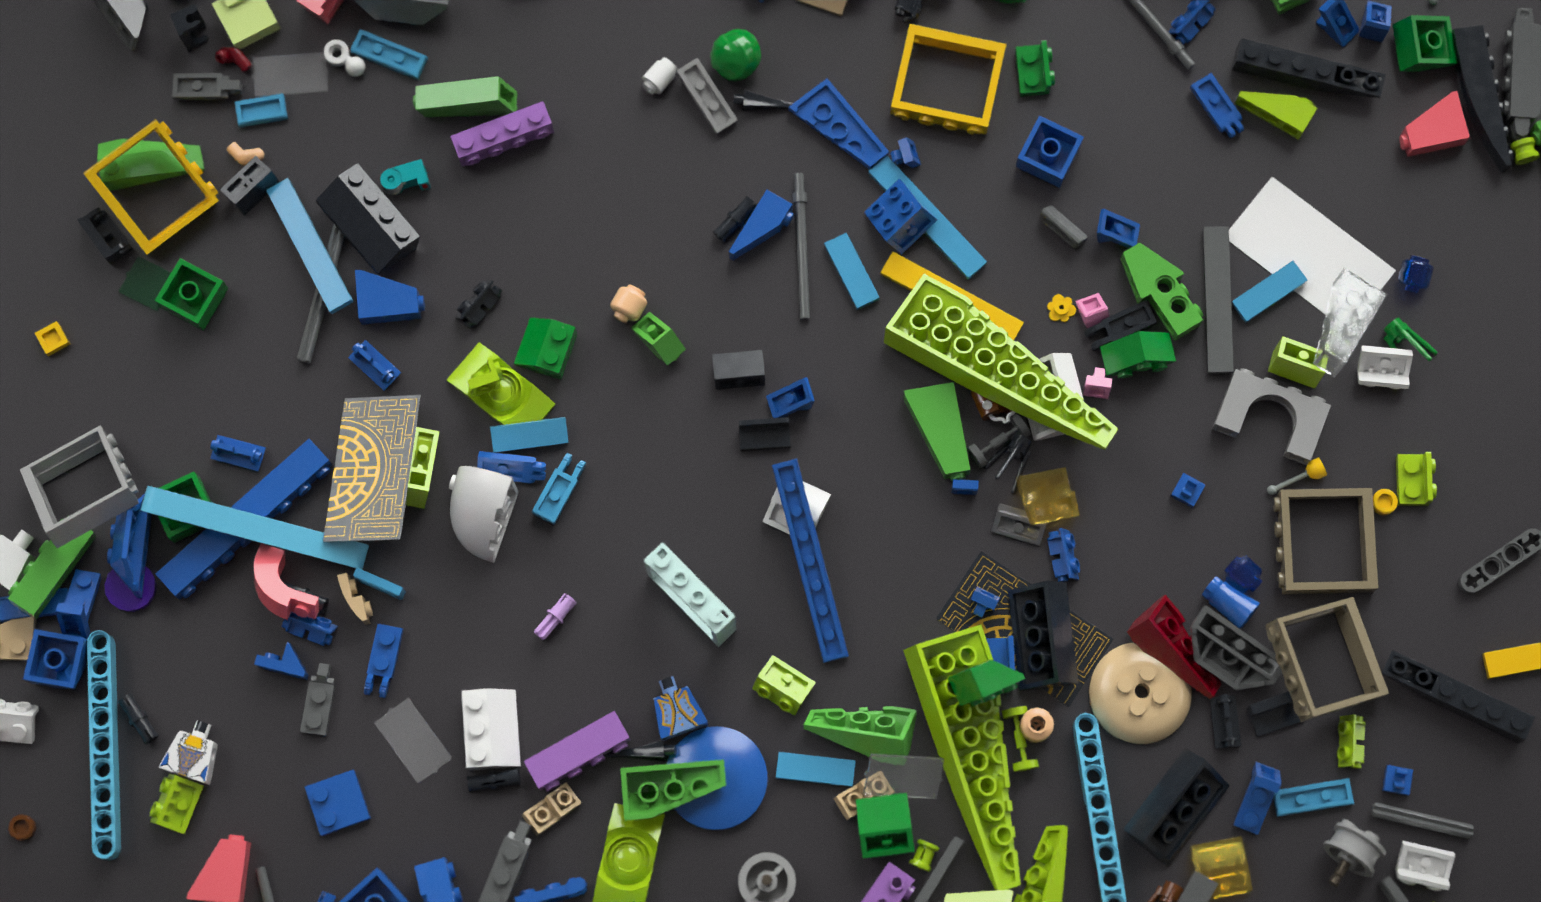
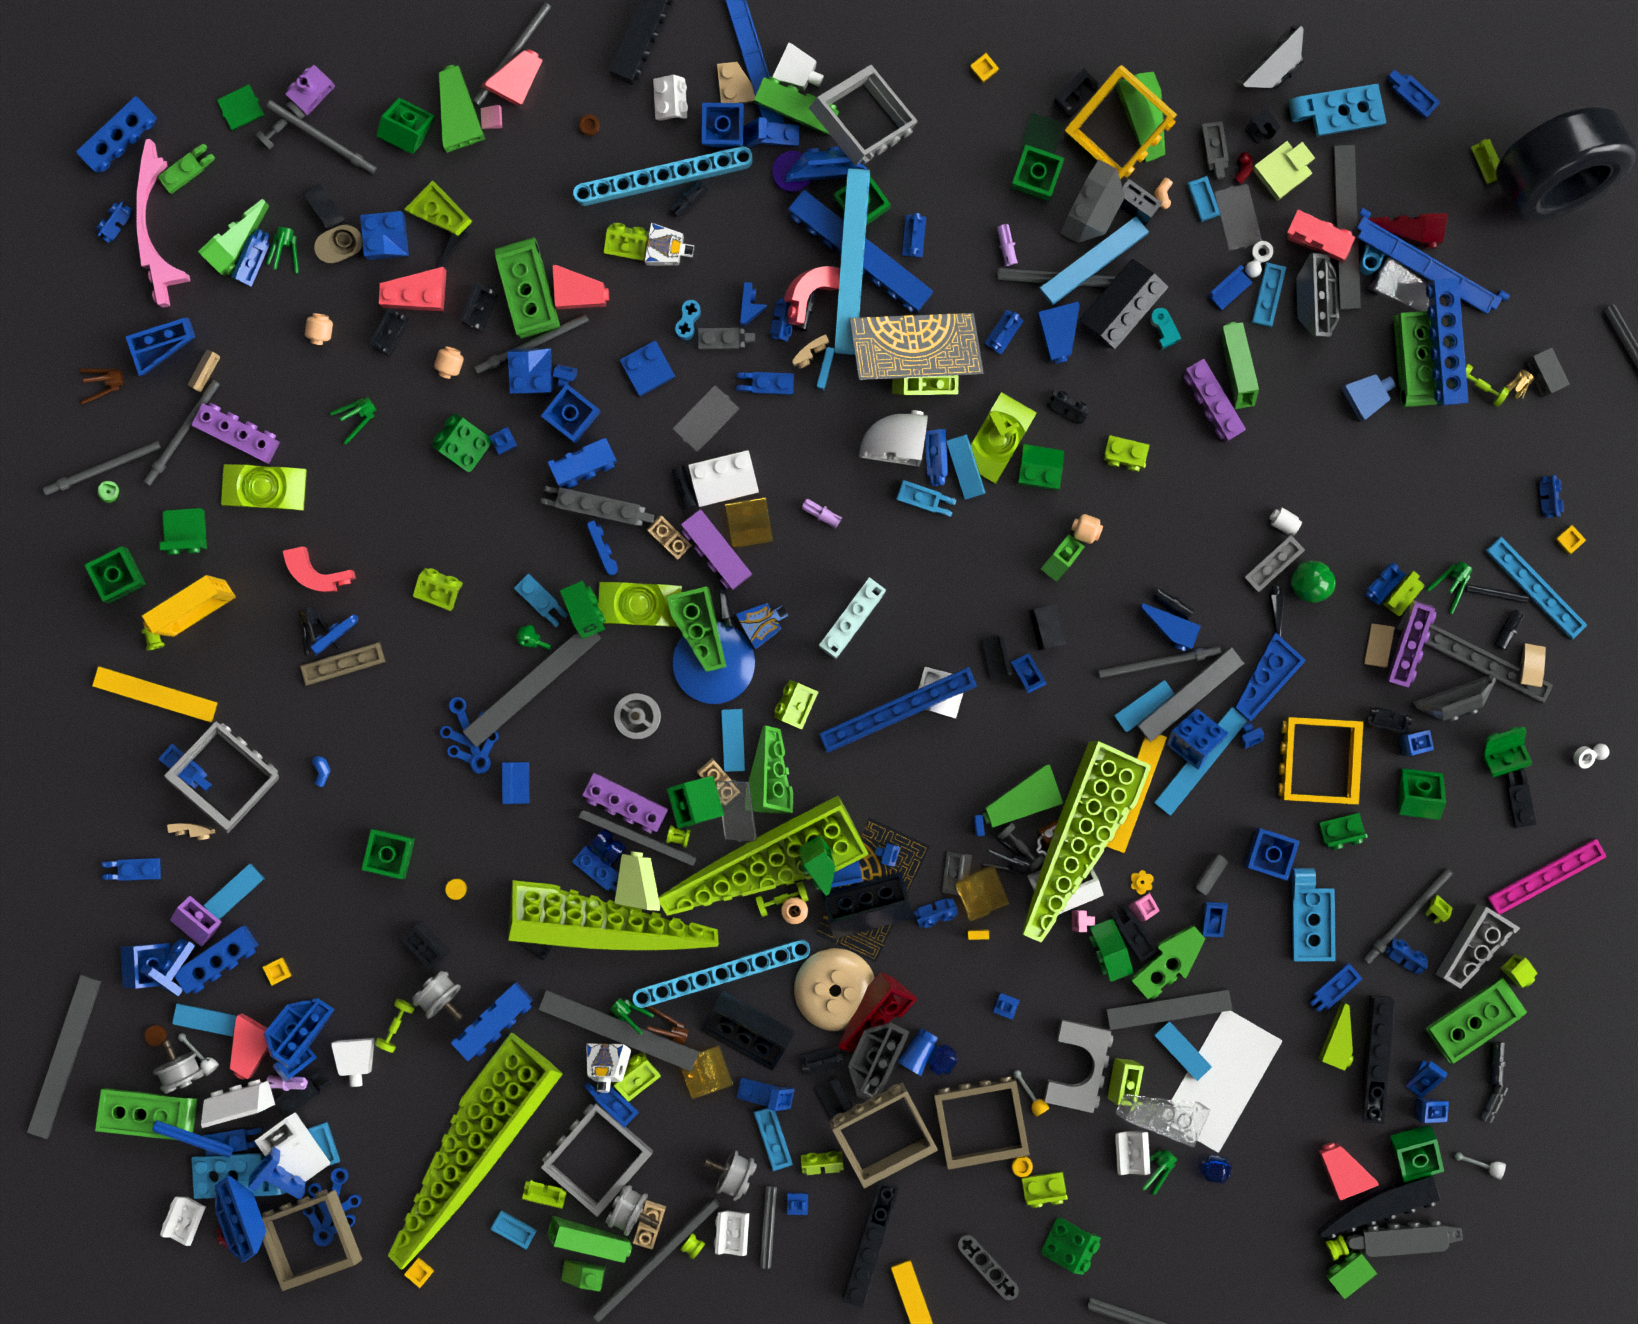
camera: 80 degrees right, 10 degrees up
none -> dark azure axle [675,300,701,341]
none -> clear yellow slope [725,498,773,548]
none -> yellow tile [967,929,989,940]
none -> lavender axle [997,224,1018,266]
none -> green bracket [1041,1217,1101,1275]
none -> dark grey wedge [1060,160,1125,243]
none -> lime bracket [1103,435,1149,472]
none -> tile [1136,647,1244,742]
none -> blue panel [1208,265,1252,311]
none -> dark azure hinge [1292,868,1335,961]

